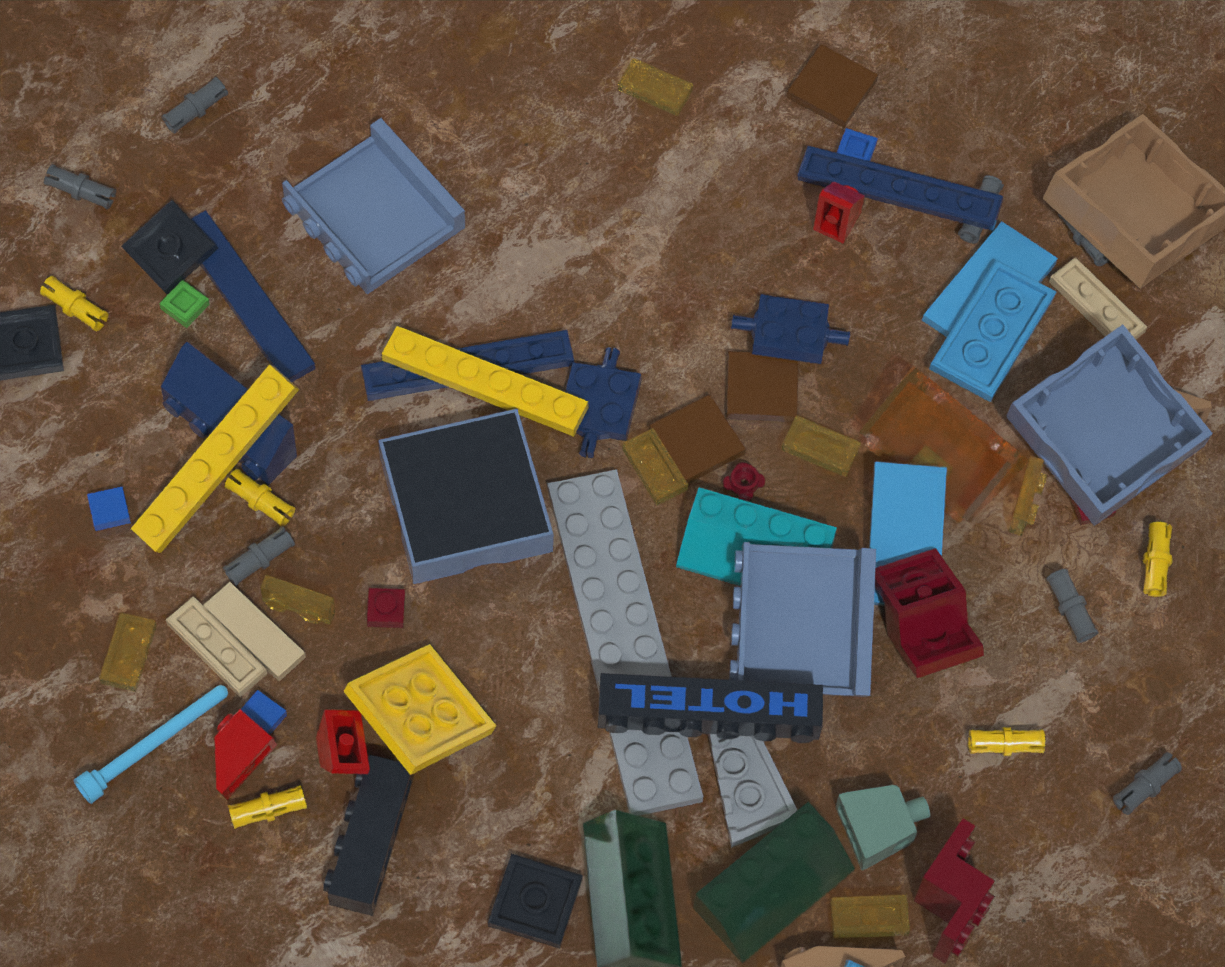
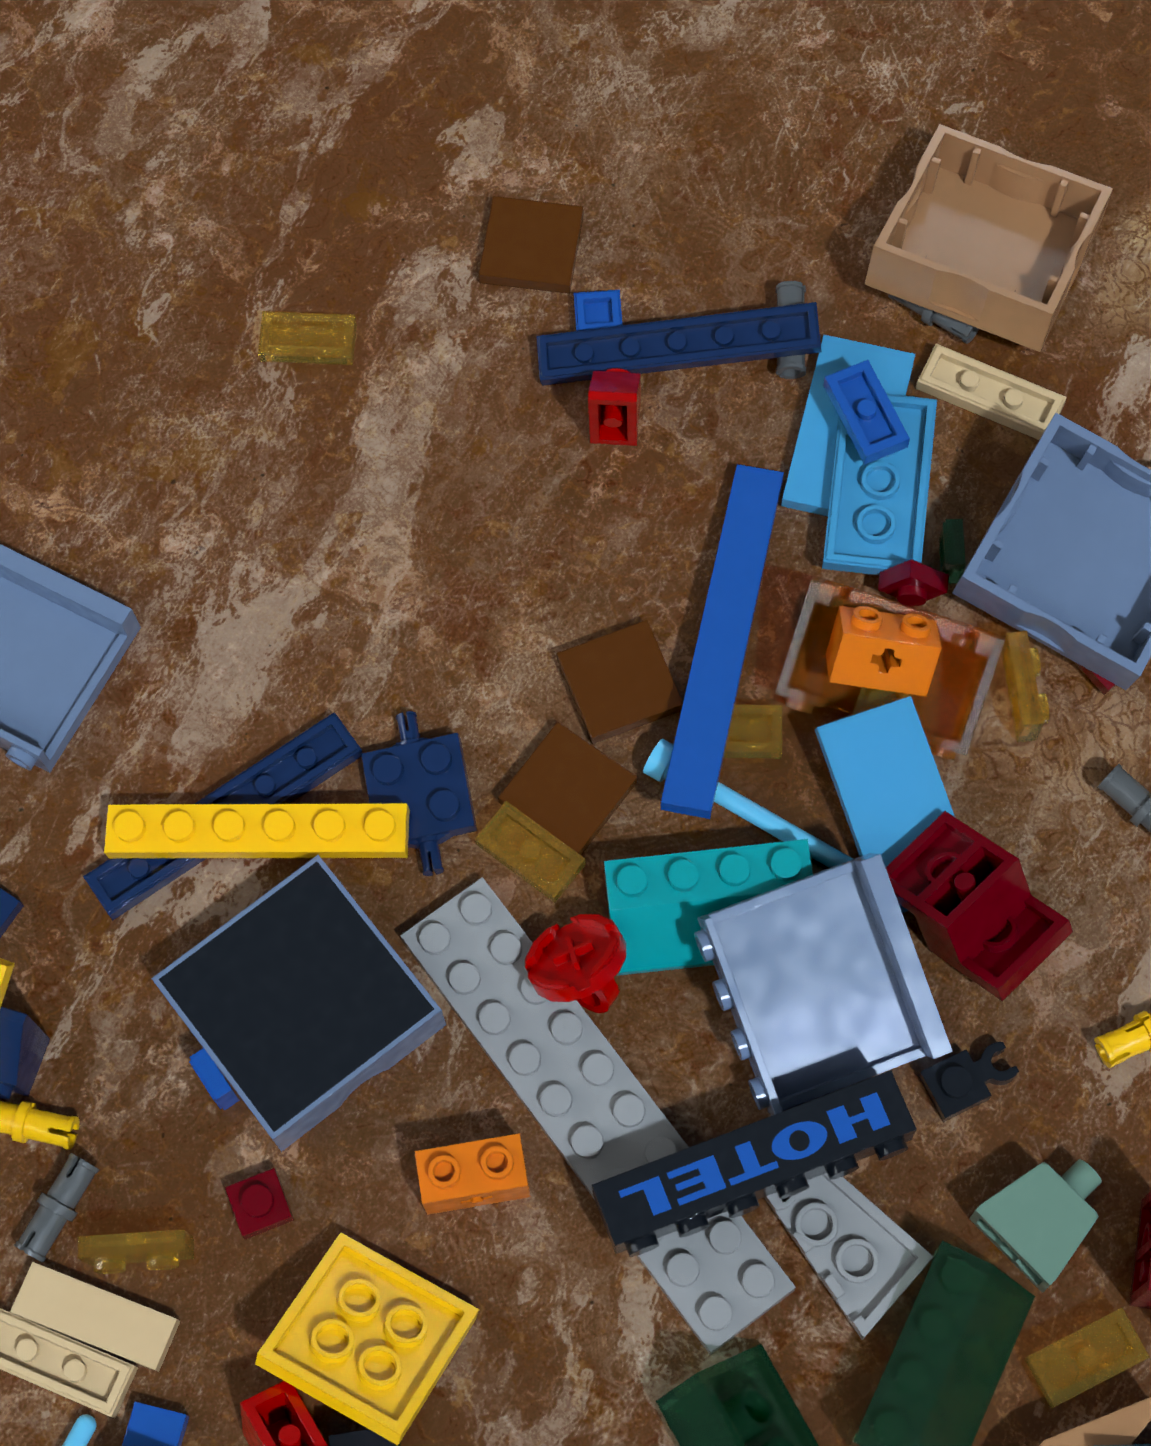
camera: 15 degrees left, 5 degrees up
dark red plate [723,462,766,502] -> none
dark blue plate [731,294,850,364] -> none
none -> blue tile [189,1048,240,1111]
none -> orange brick [415,1133,531,1215]
none -> red tile [525,914,626,1013]
none -> medium azure piece [643,738,853,868]
none -> blue tile [661,464,784,819]
none -> blue plate [823,360,910,465]
none -> orange brick [826,605,942,697]
none -> dark red plate [878,559,949,606]
none -> black plate [918,1042,1019,1122]
none -> clear green tile [939,519,966,583]

